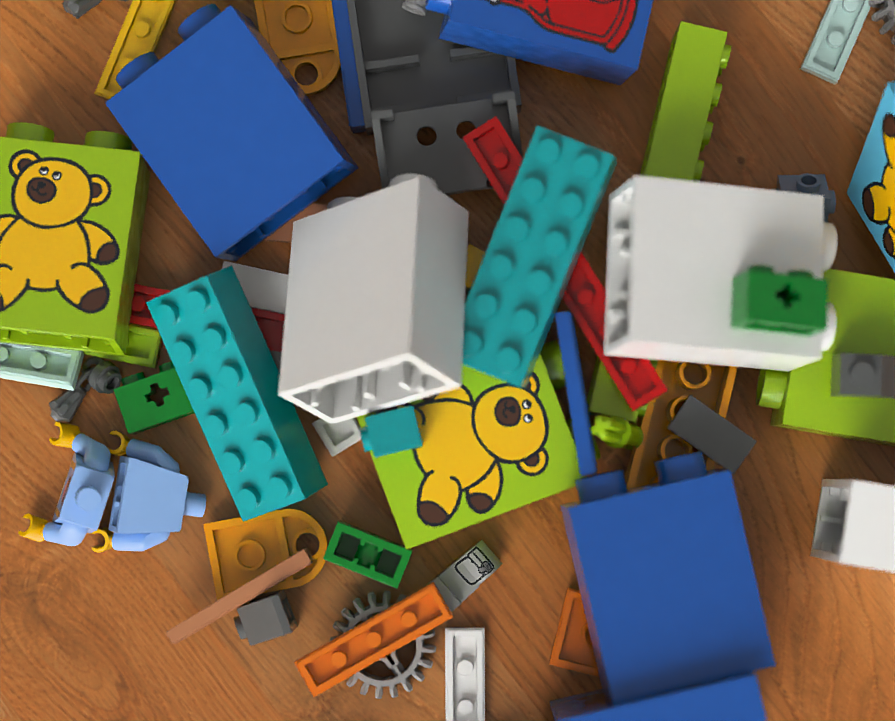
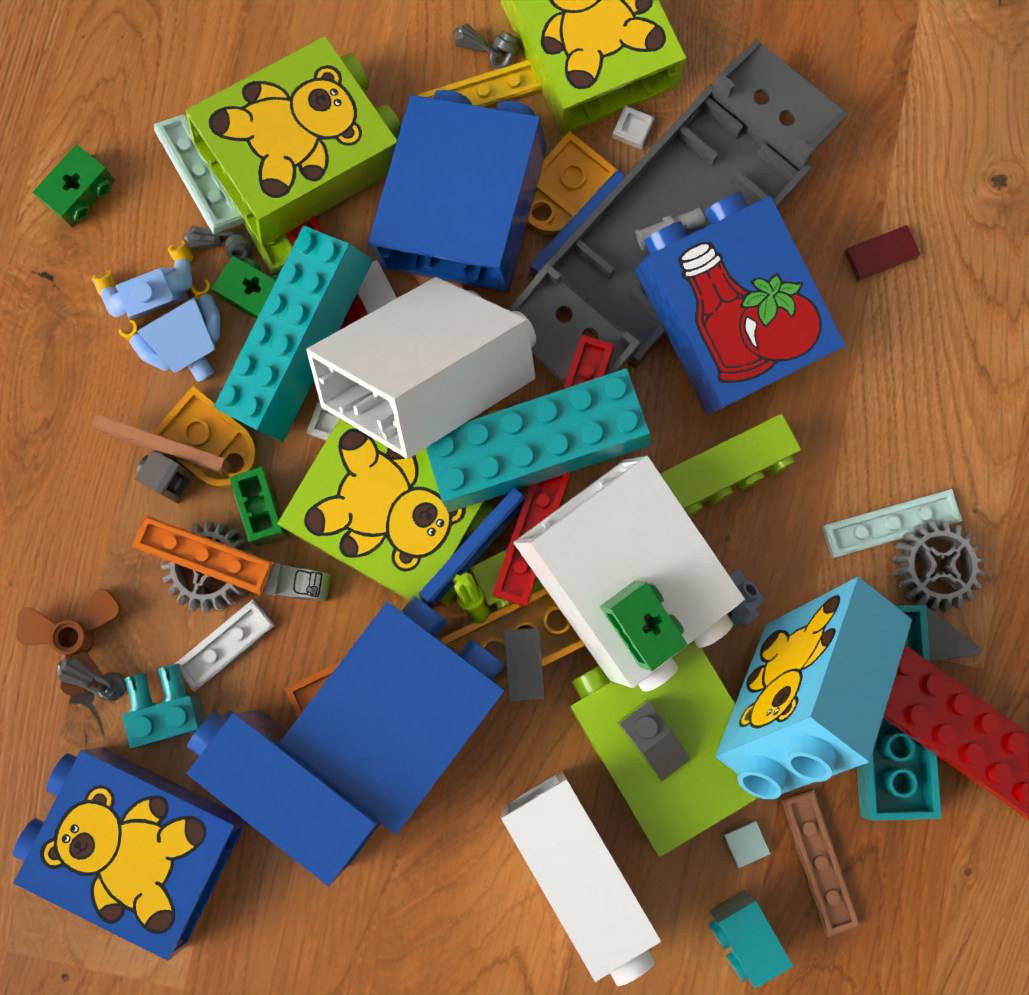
camera: 50 degrees right, 5 degrees down
teal brick [359,406,423,458] -> none

